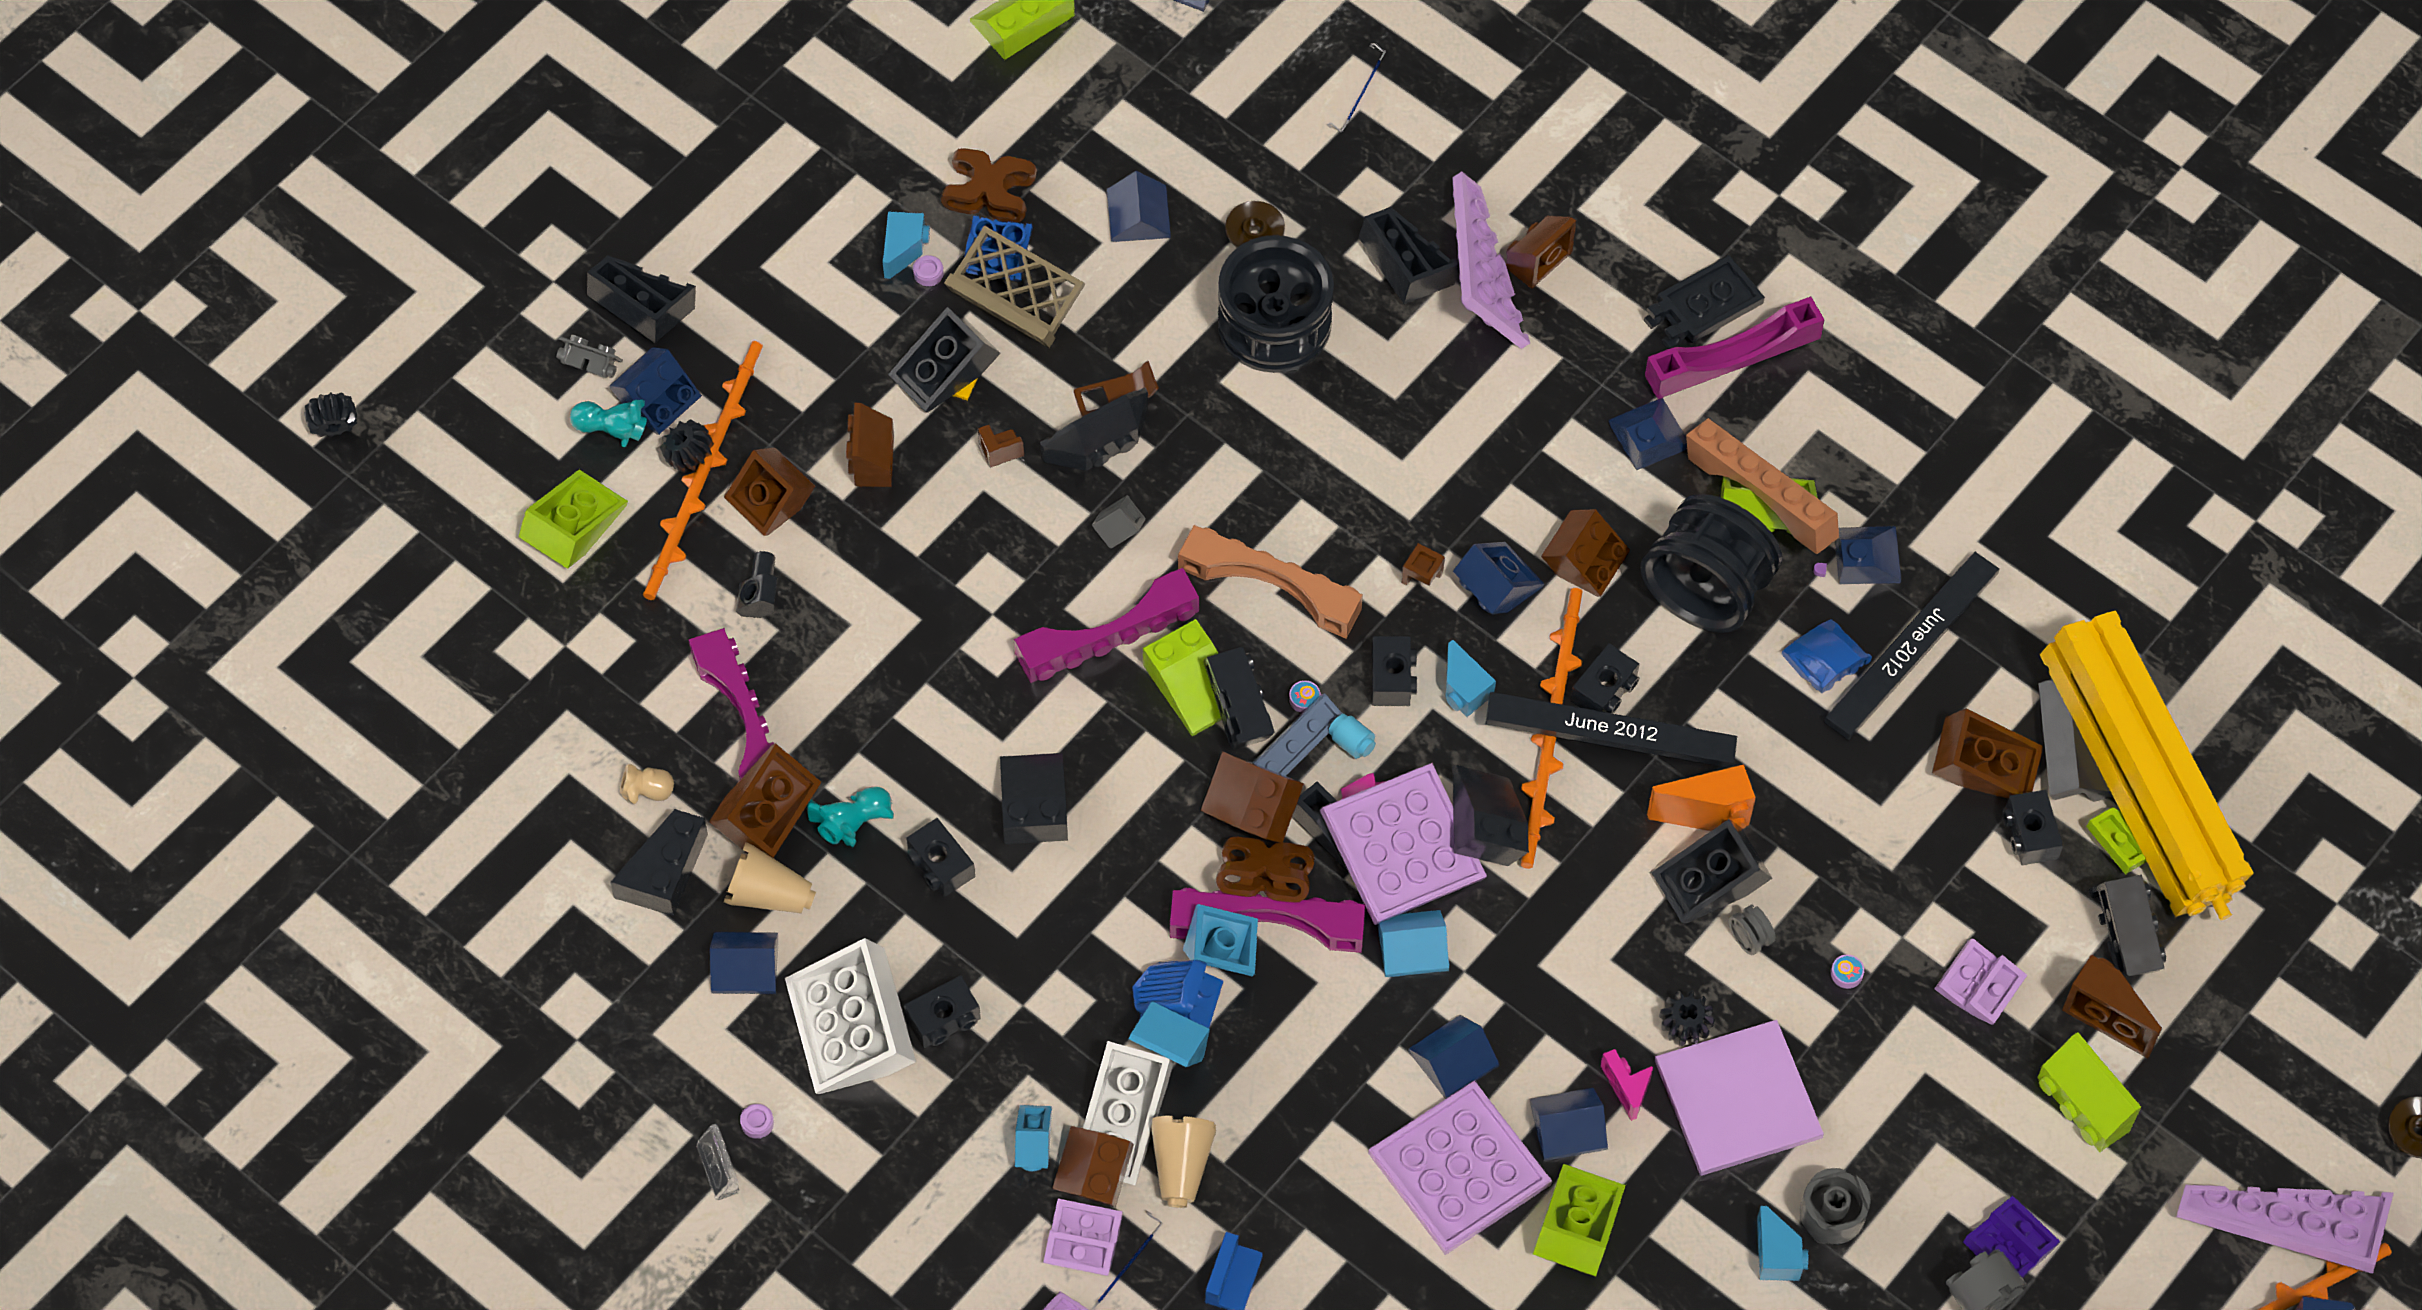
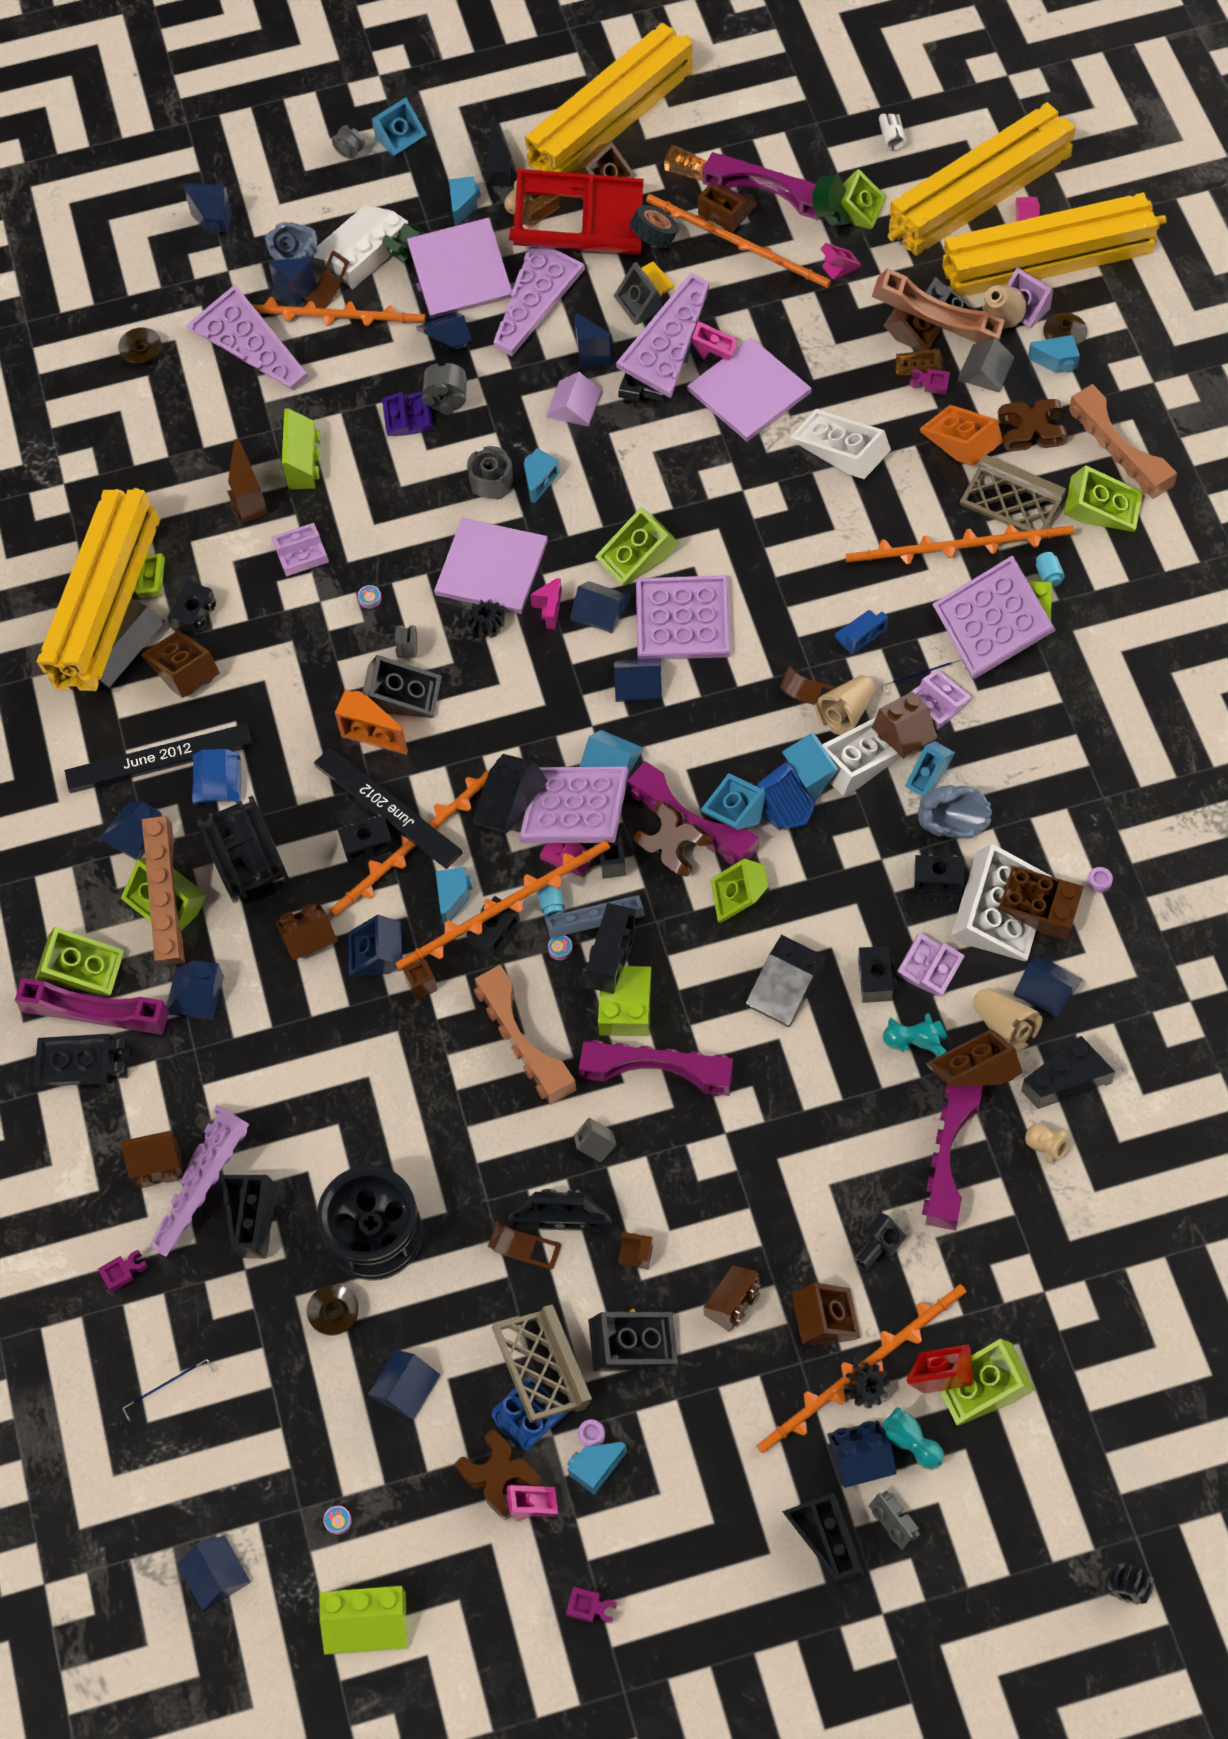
camera: 140 degrees left, 0 degrees up
slope [697,1124,740,1200] -> none
reddish brown slope [1201,751,1304,843] -> none
black wedge [2089,874,2166,978] -> none
none -> lime slope [35,927,124,996]
none -> magenta plate [98,1250,148,1293]
none -> tile [324,1506,352,1535]
none -> orange plant [395,840,610,971]
none -> dark pink slope [507,1485,558,1521]
none -> magenta plate [566,1587,617,1623]
none -> lime slope [711,859,768,923]
none -> reddish brown piece [780,666,836,705]
none -> lavender slope [895,933,965,996]
none -> red slope [906,1344,973,1394]
none -> sand blue hair [918,785,992,839]
none -> reddish brown slope [999,865,1084,941]

